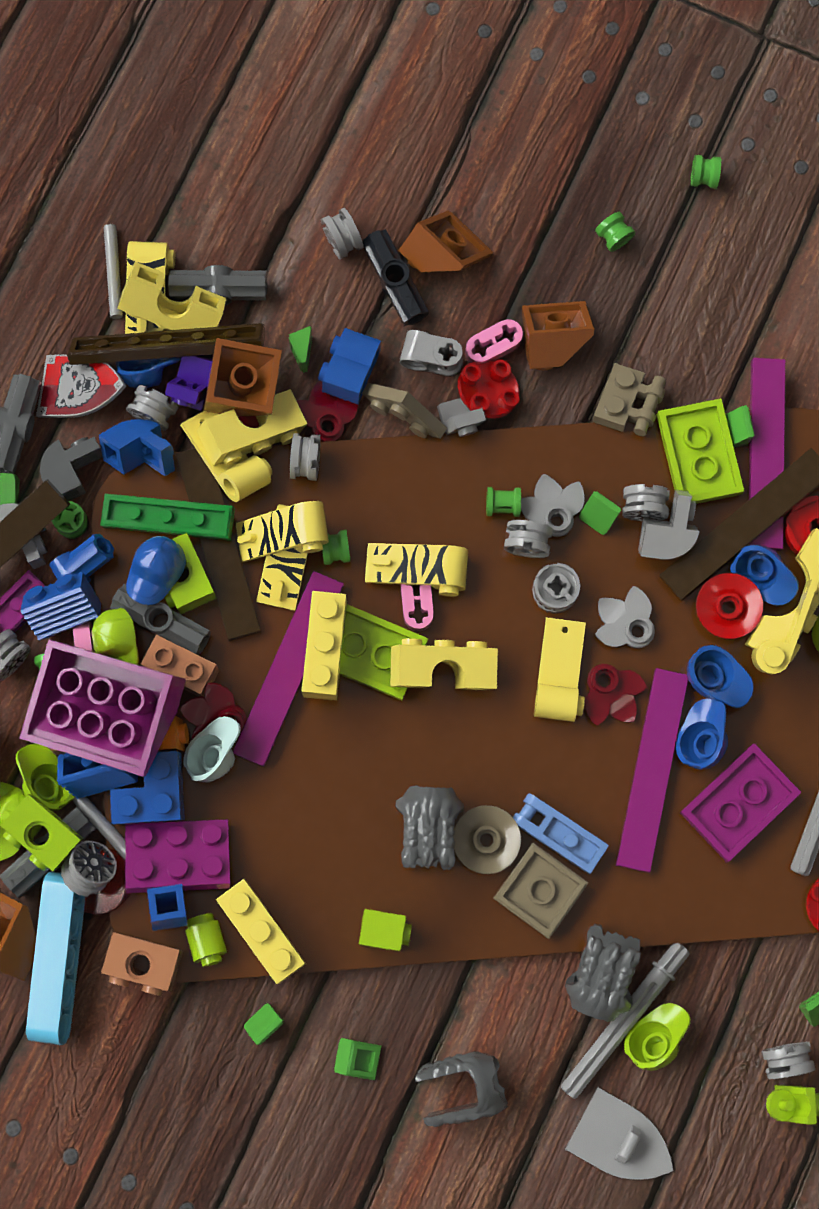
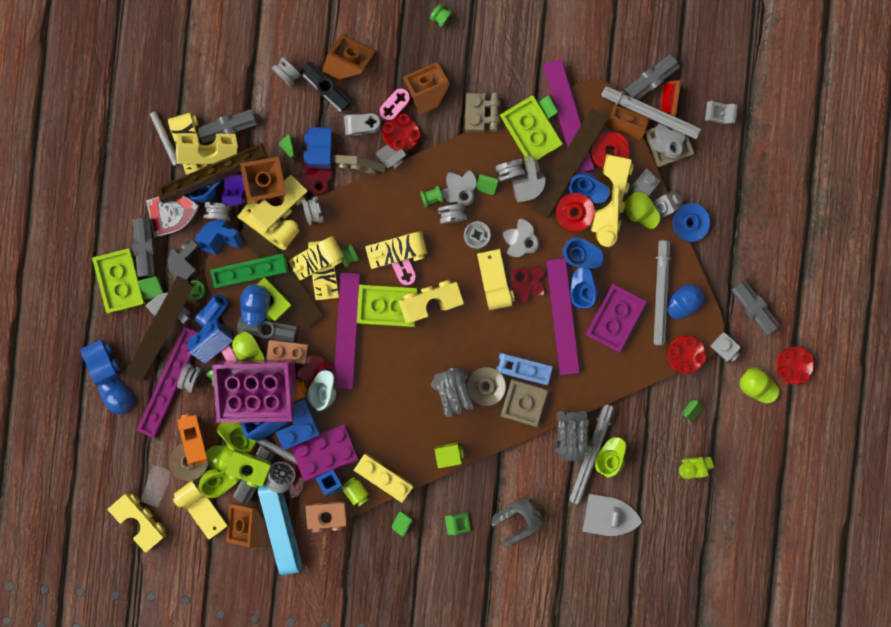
camera: 20 degrees left, 10 degrees up
light yellow arch [302,591,347,701] -> none
light grey wheel [761,1042,816,1079] -> none

